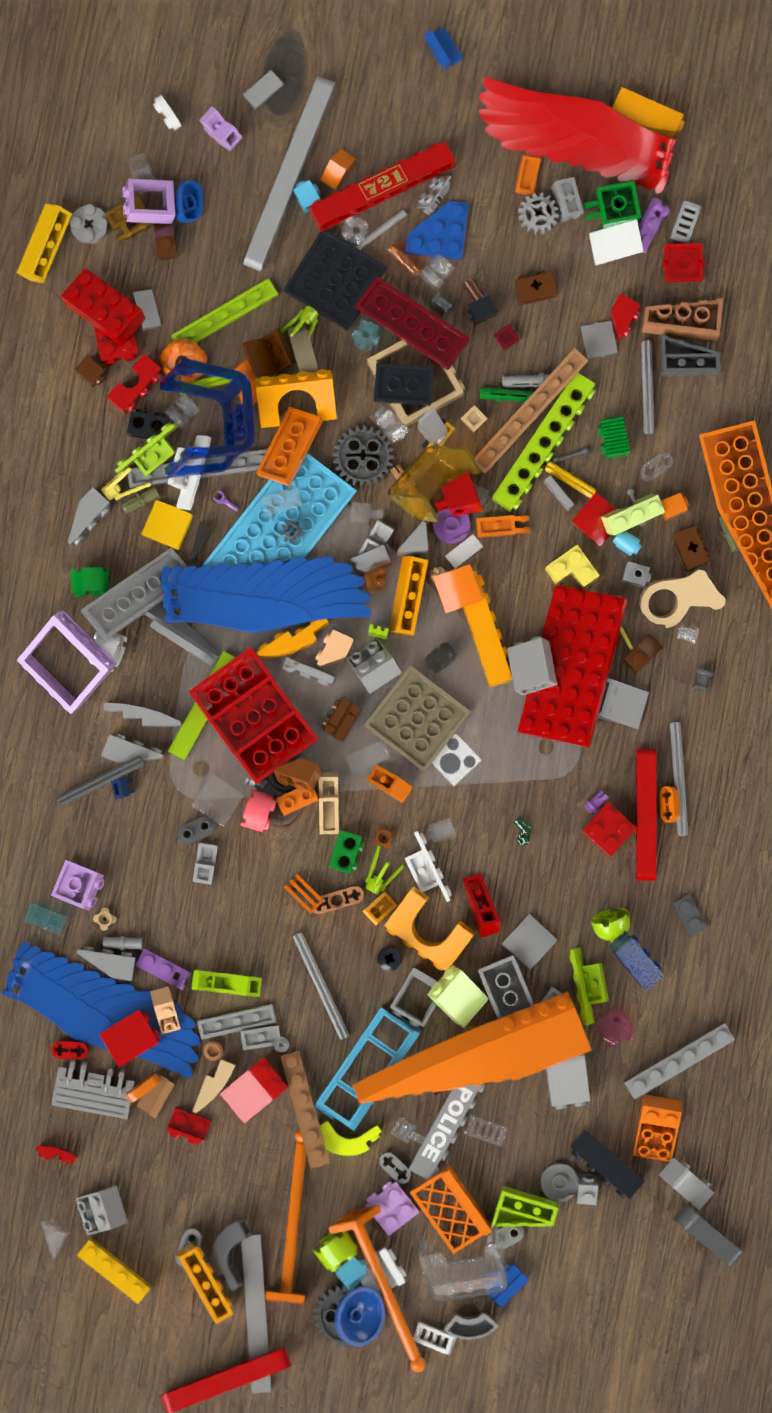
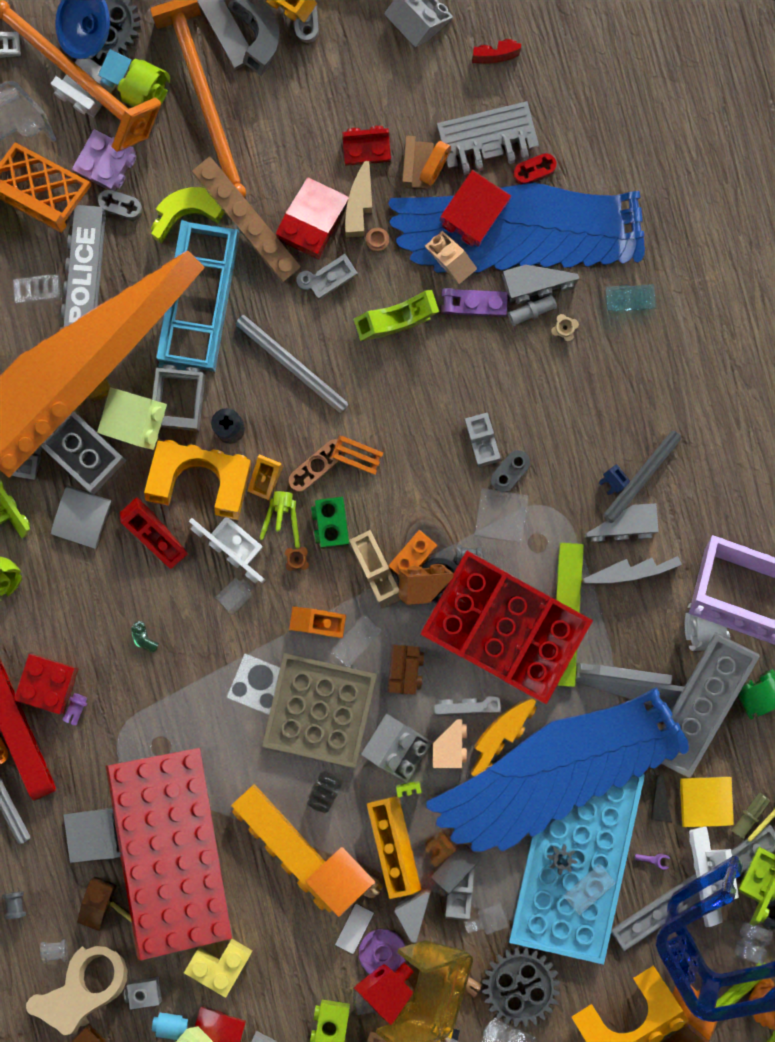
camera: 160 degrees right, 0 degrees up
lavender plate [51,860,104,911] -> none
light grey tile [197,1004,277,1040] -> none
coral brick [240,789,276,832] -> none
orange plate [256,407,323,486] -> none
clear plate [390,1117,425,1145] -> none
orange hinge [476,515,531,538] -> none
light grey brick [507,637,557,695] -> none

